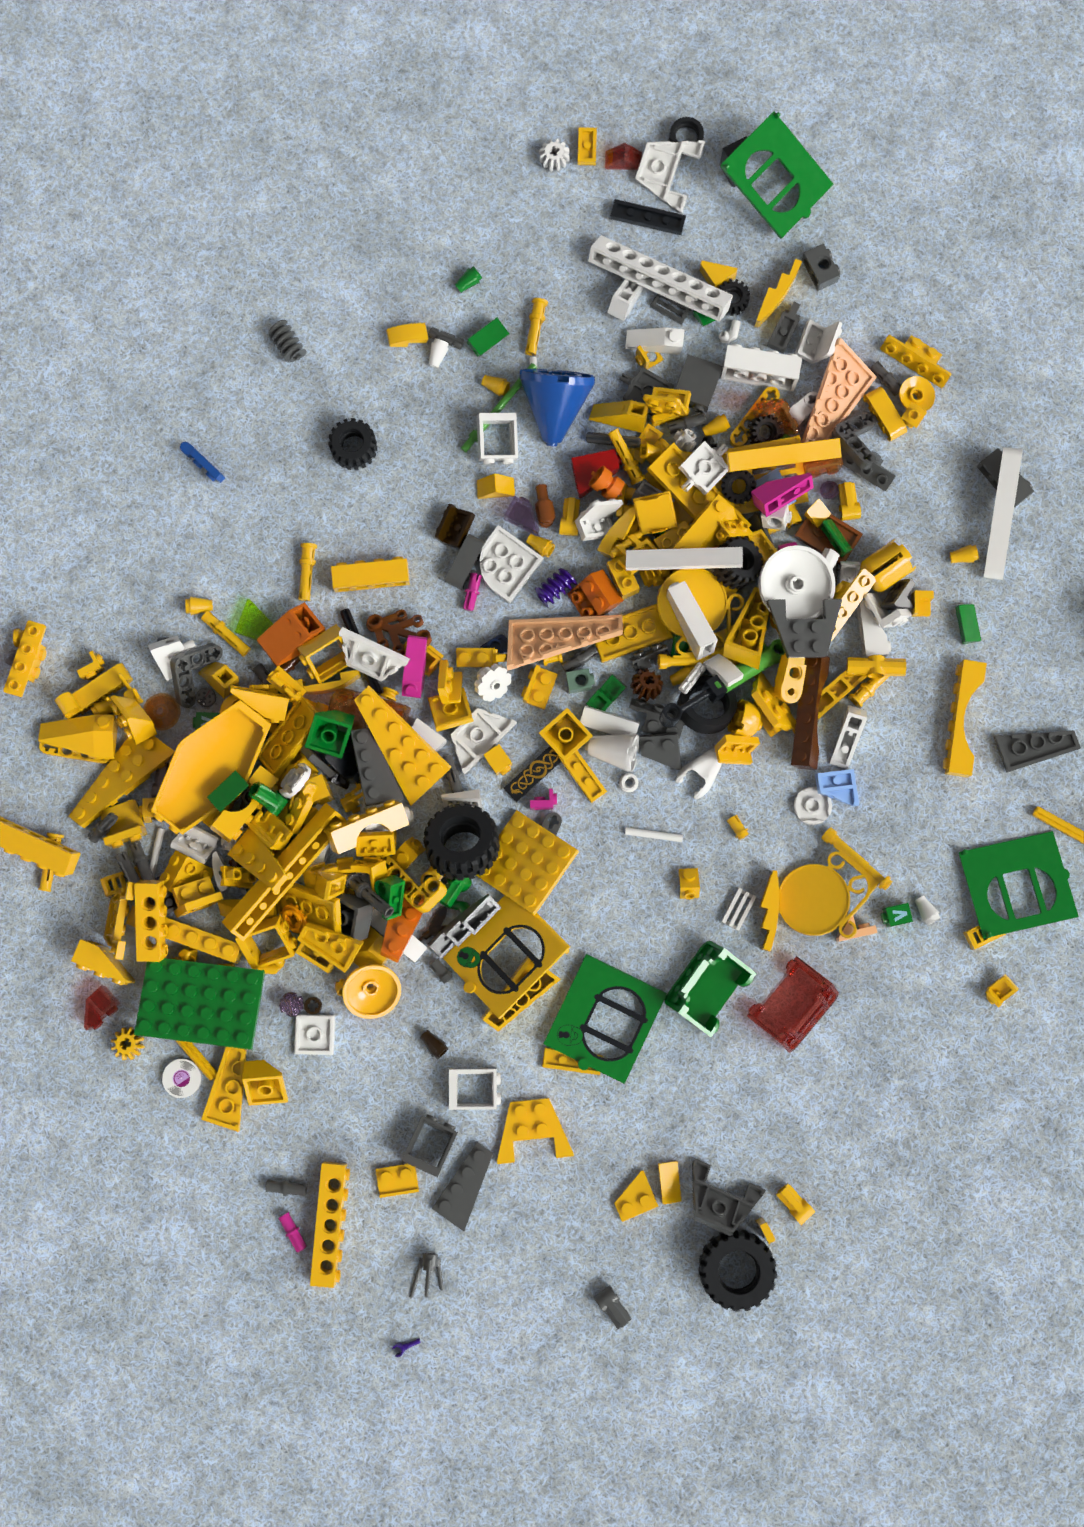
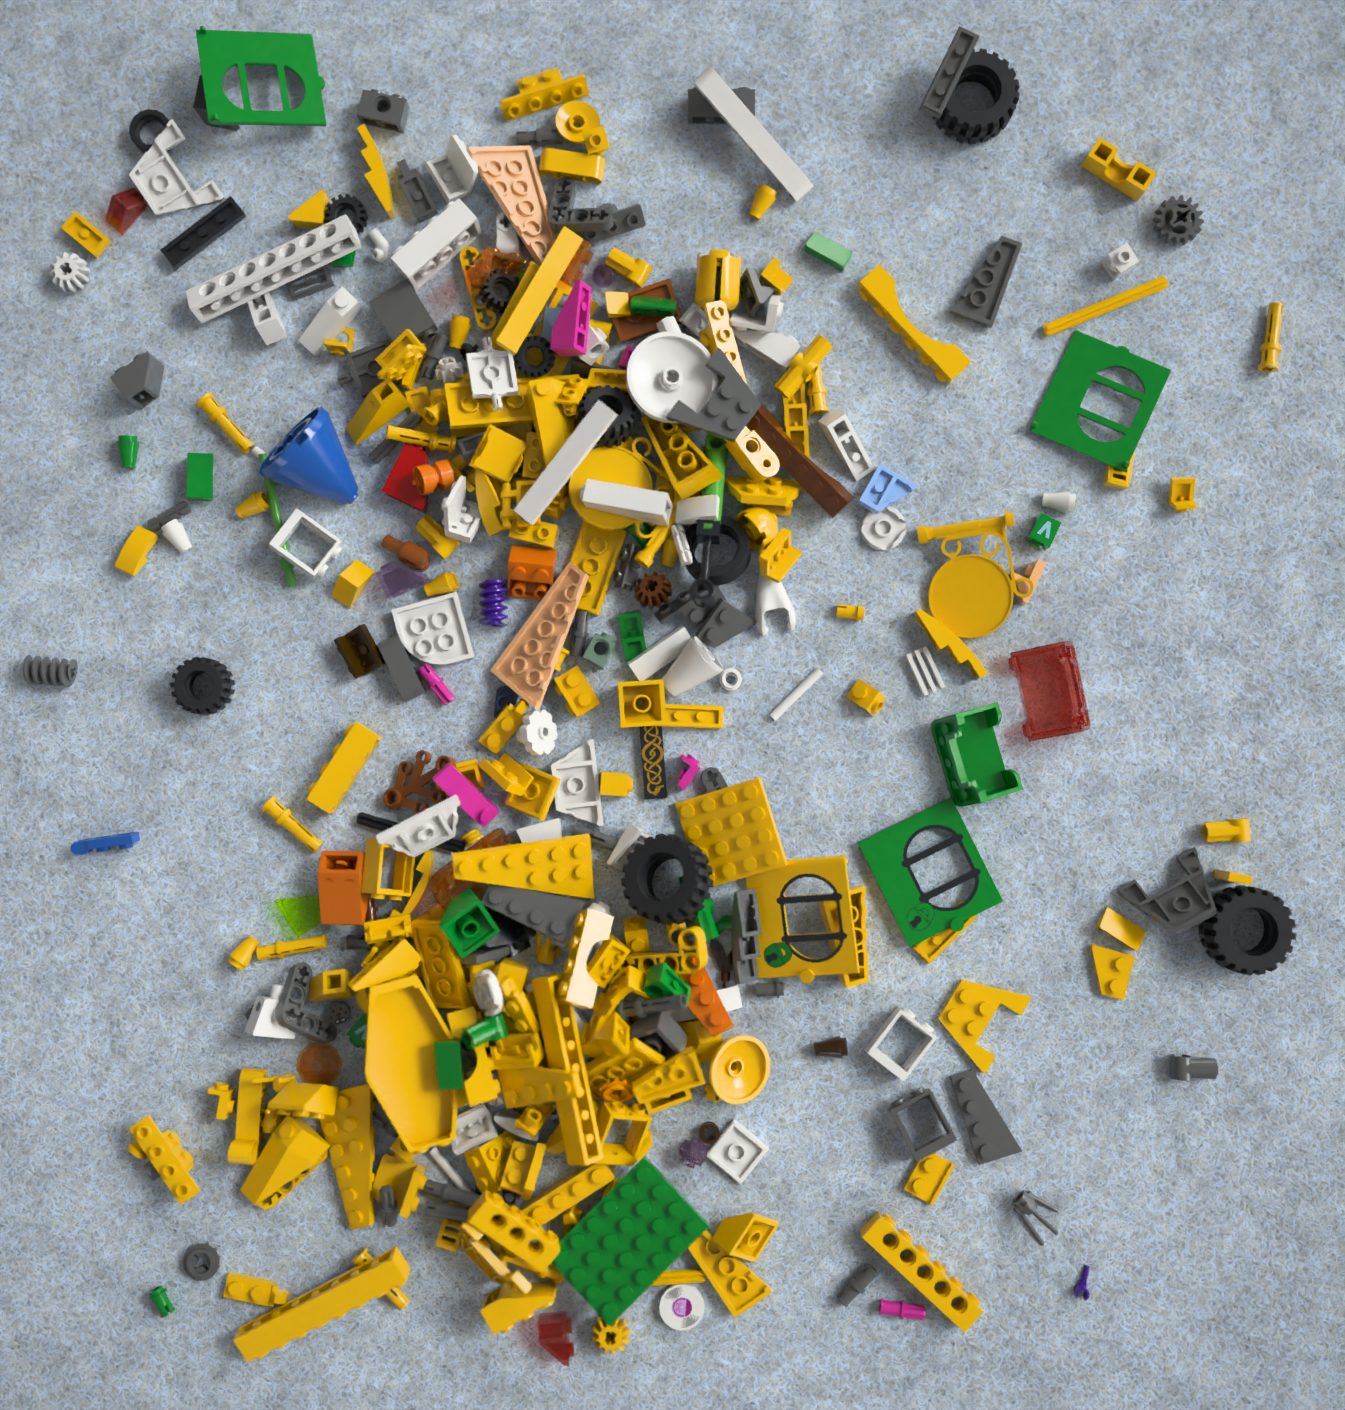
camera: 55 degrees left, 5 degrees up
none -> dark grey slope [110,351,164,410]
none -> yellow pin [499,1246,565,1284]

